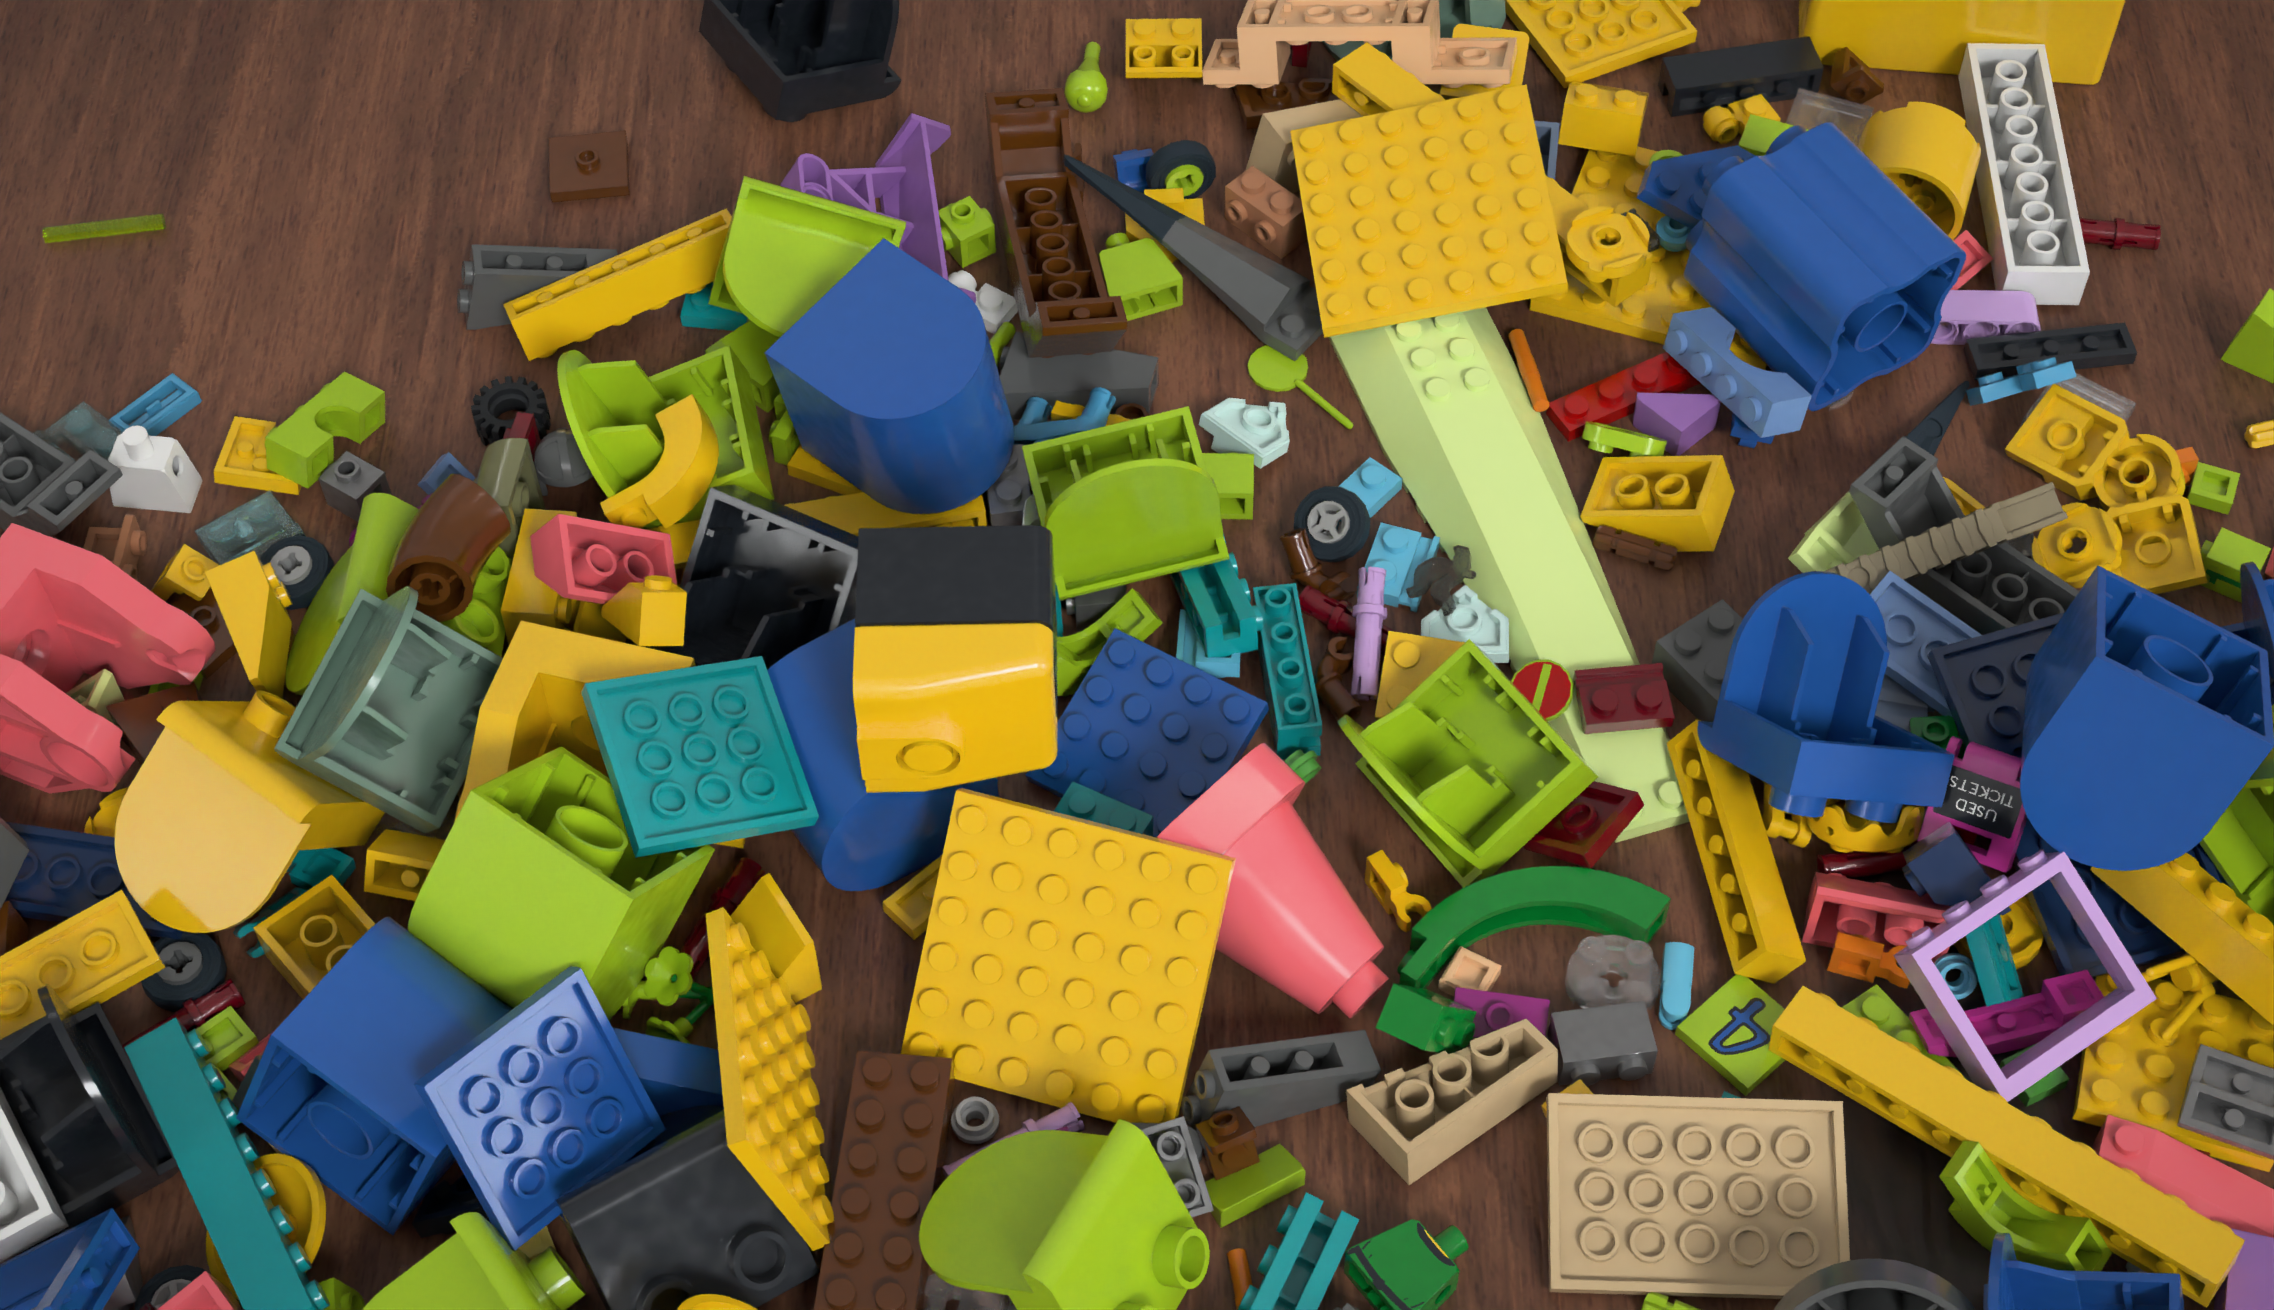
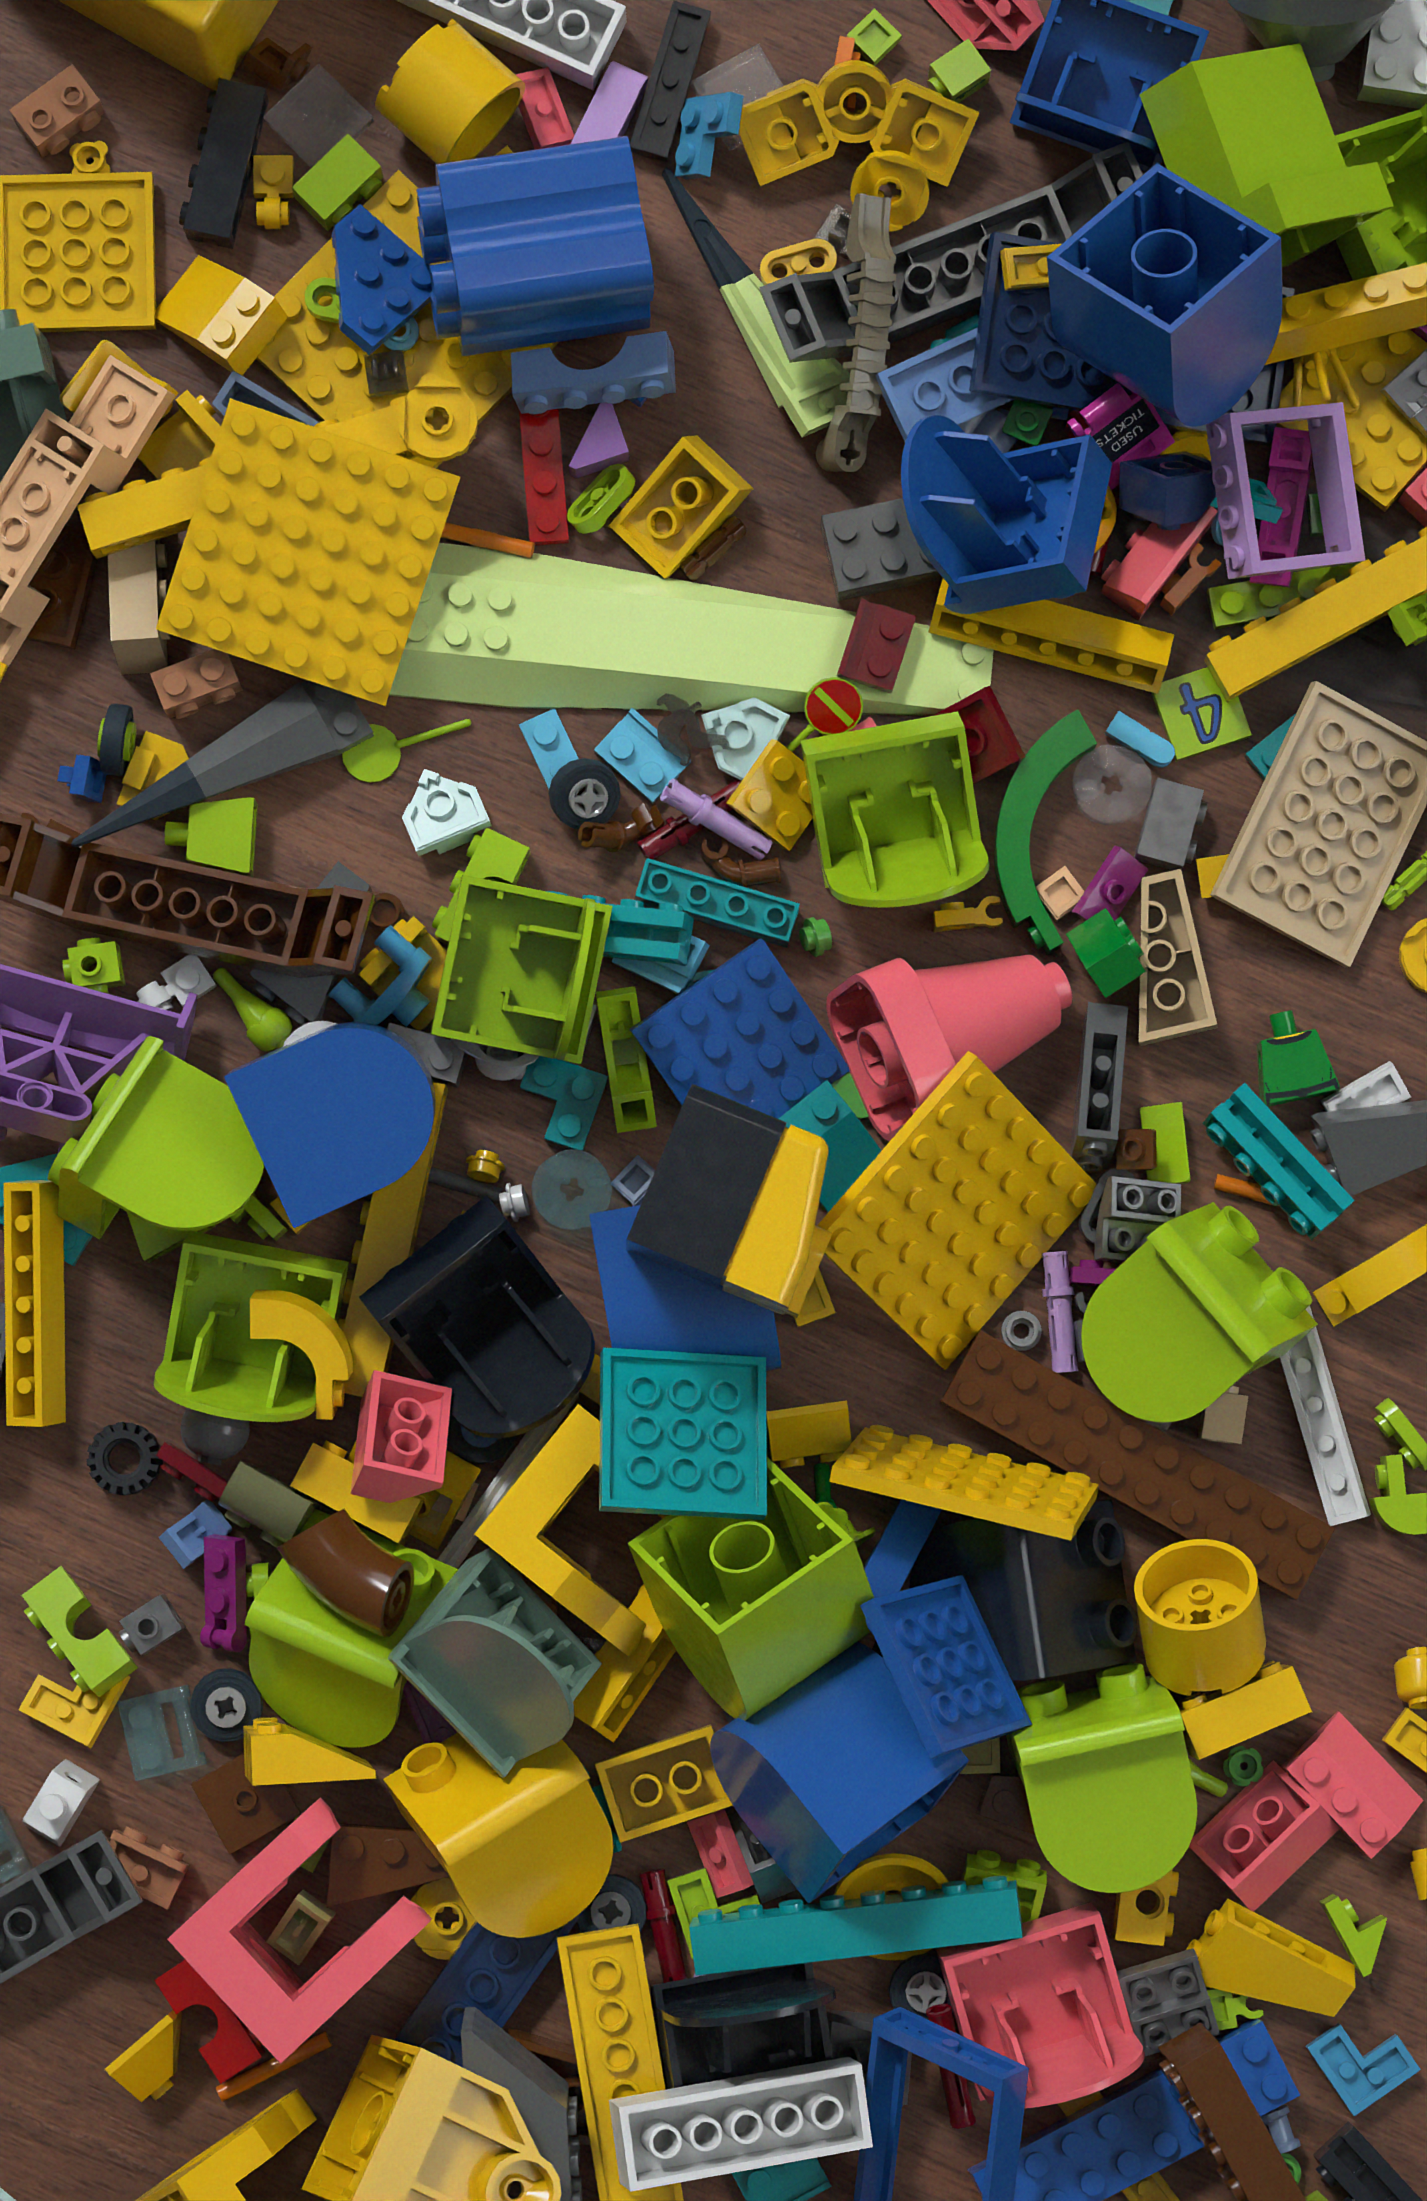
camera: 70 degrees left, 30 degrees up
yellow bracket [151,544,219,601] -> none
yellow slope [601,575,687,646] -> none

